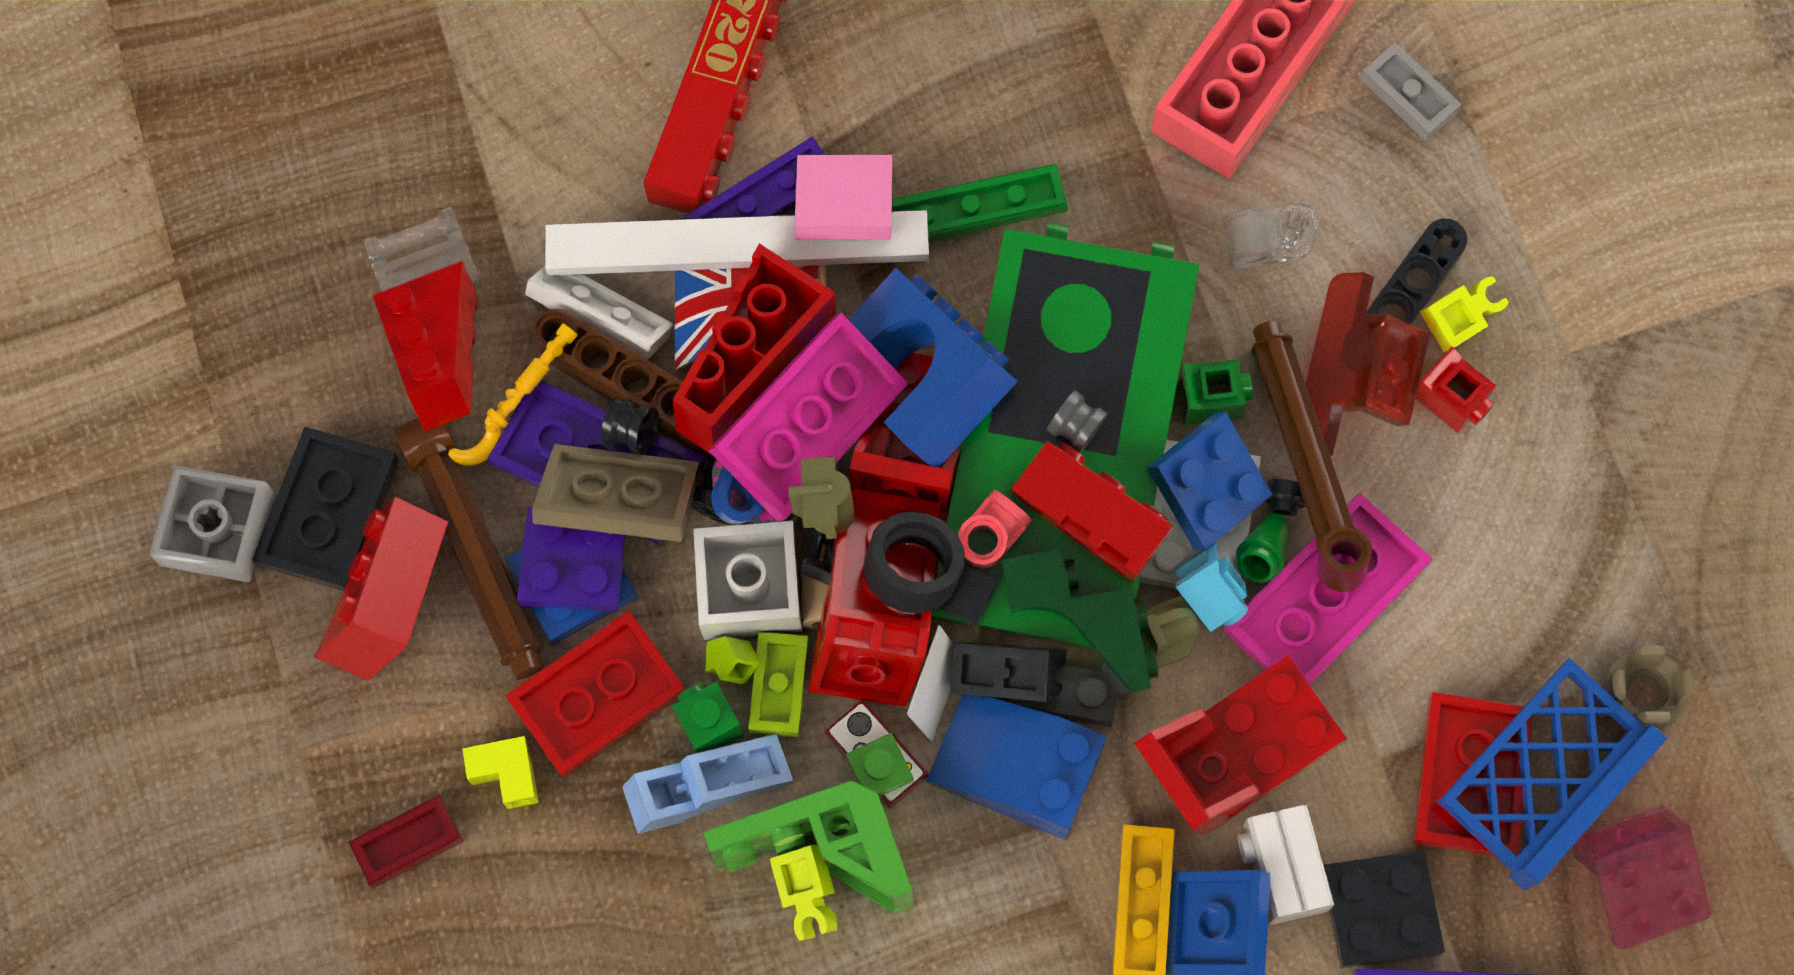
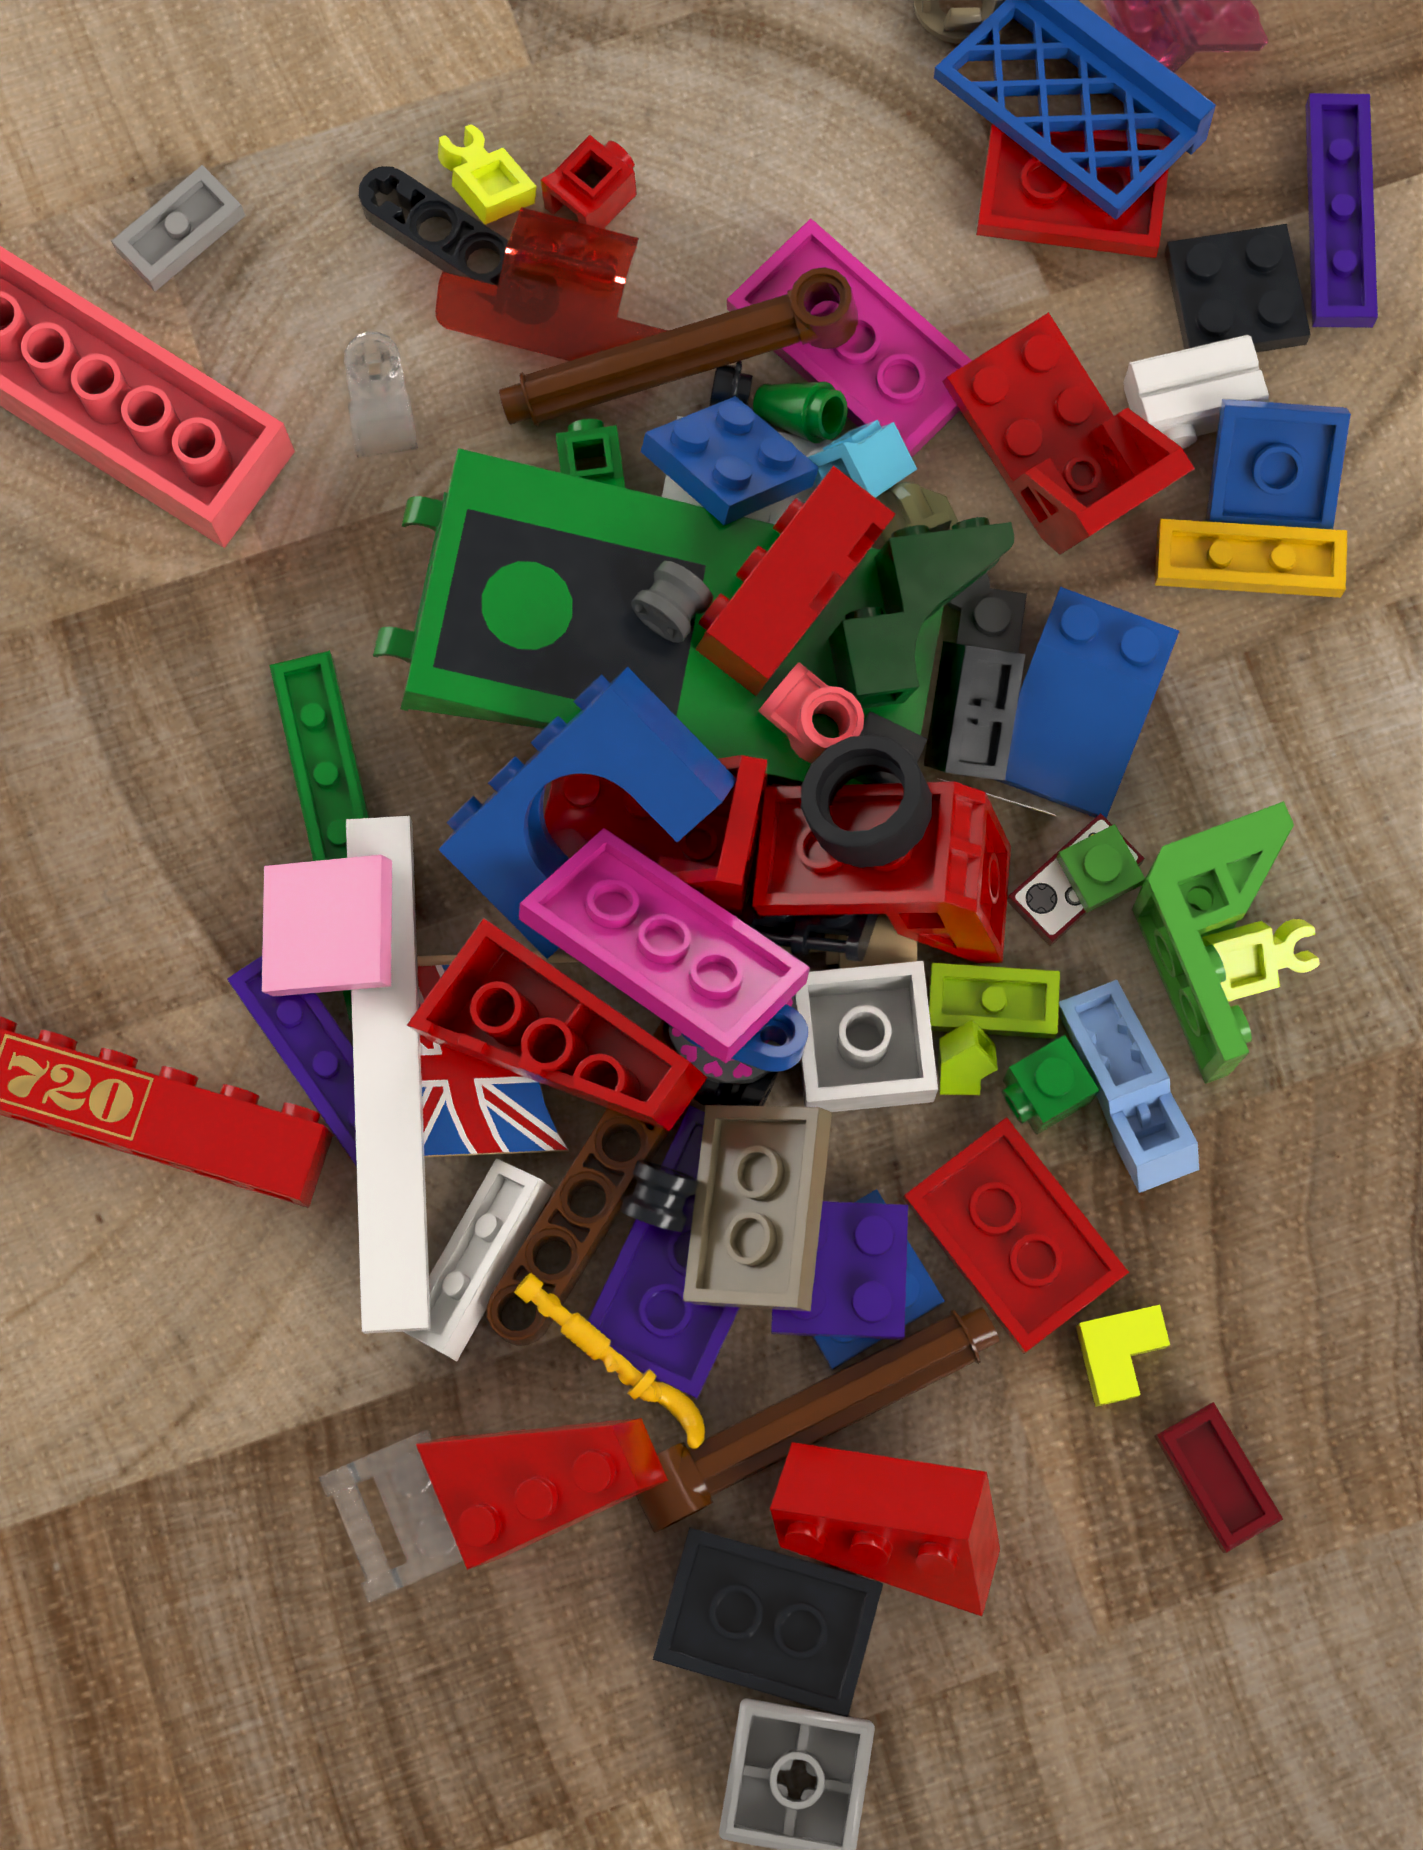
camera: 90 degrees left, 5 degrees up
olive piece [788,457,855,539] -> none

